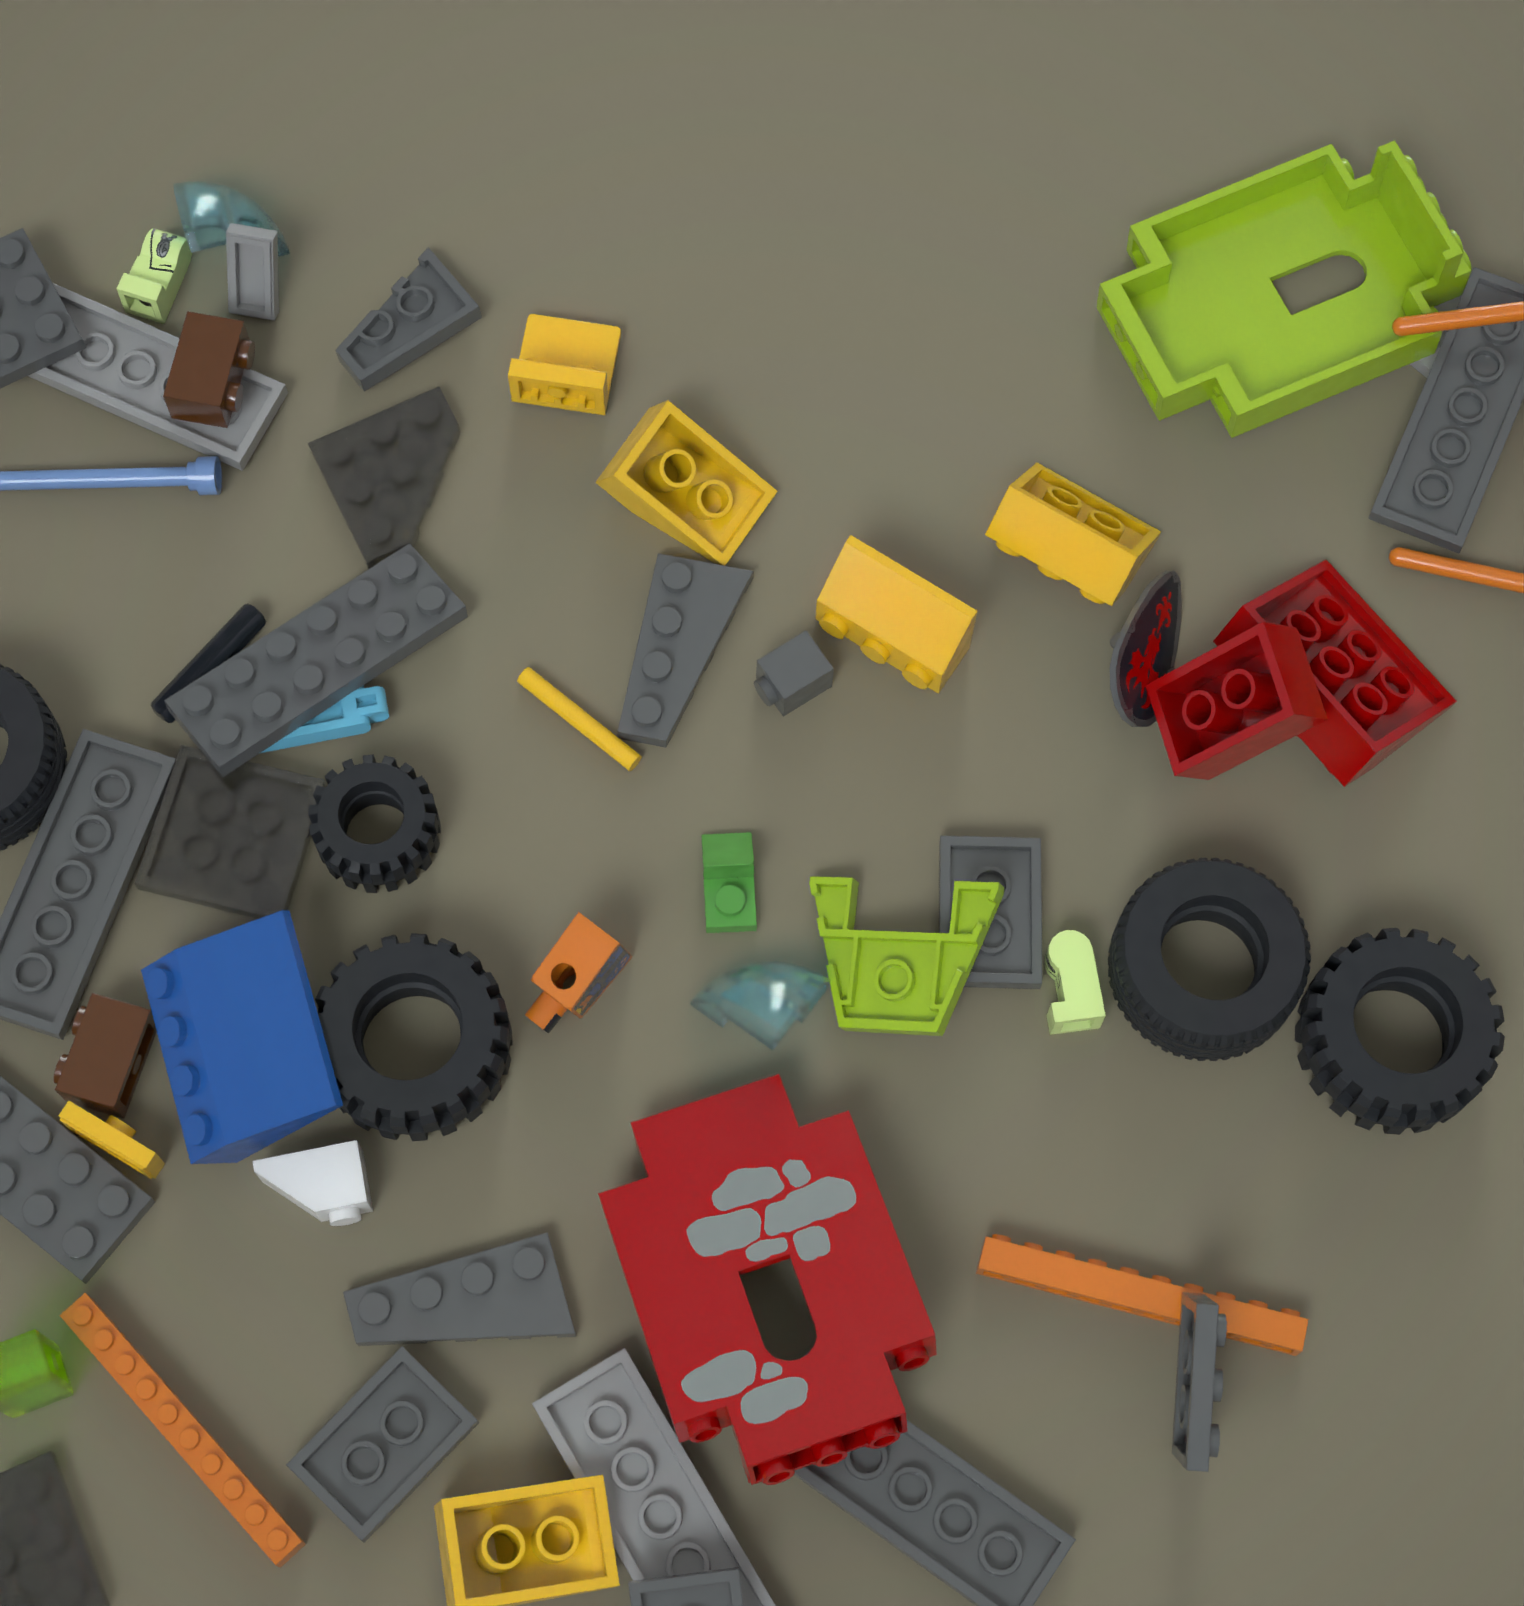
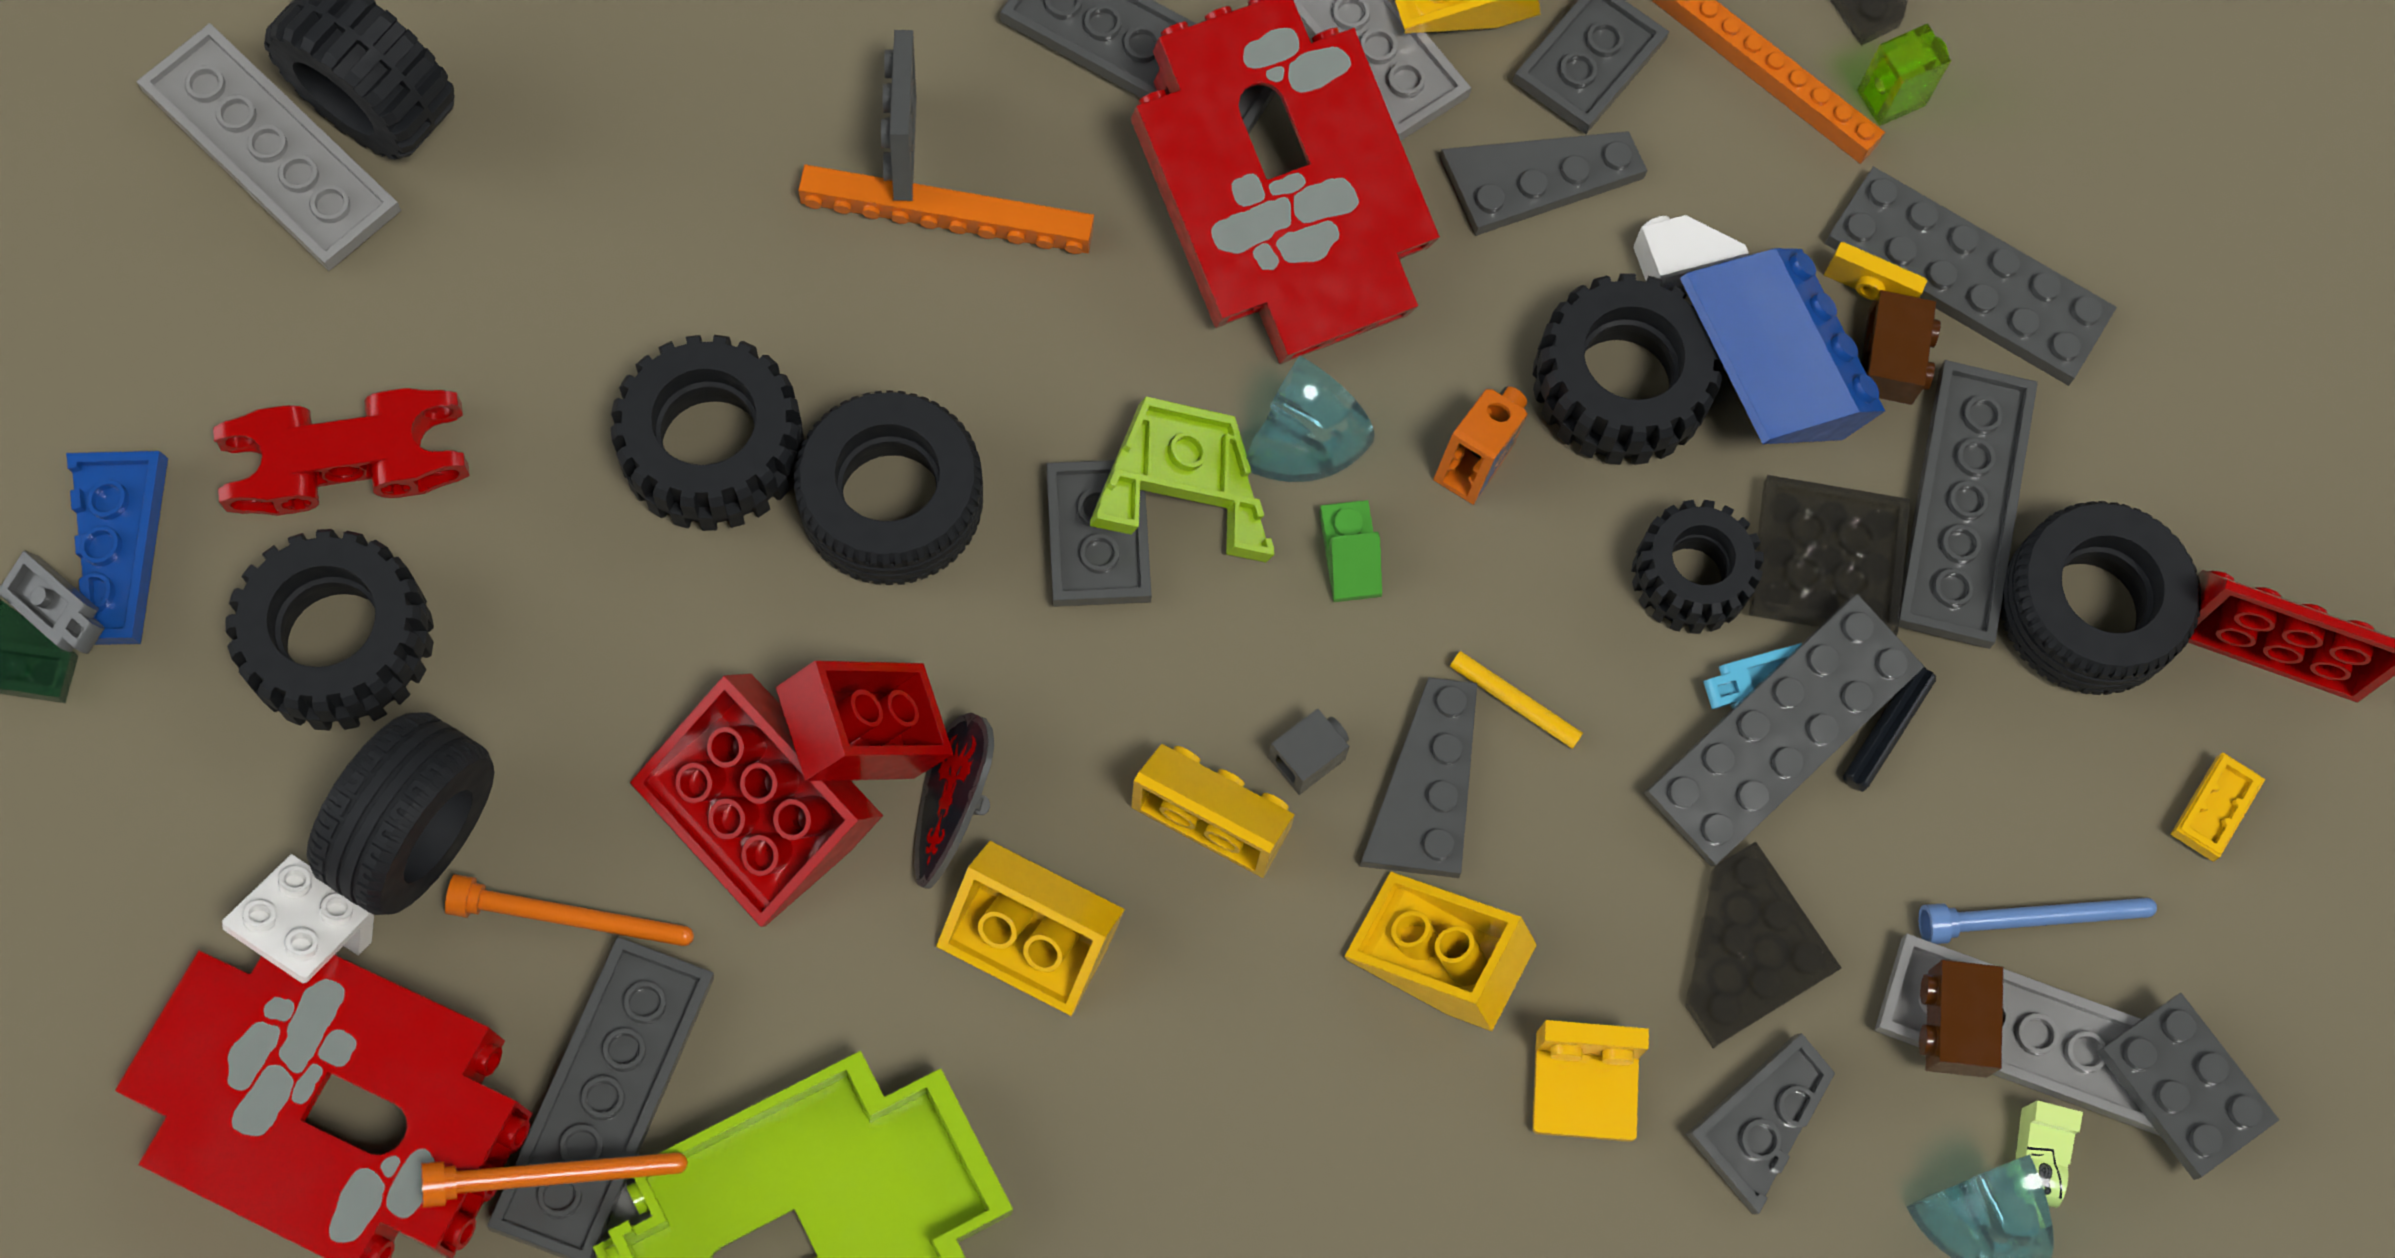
camera: 170 degrees right, 0 degrees up
light grey tile [226,223,279,321] -> none
yellowish green leg [1044,930,1106,1035] -> none

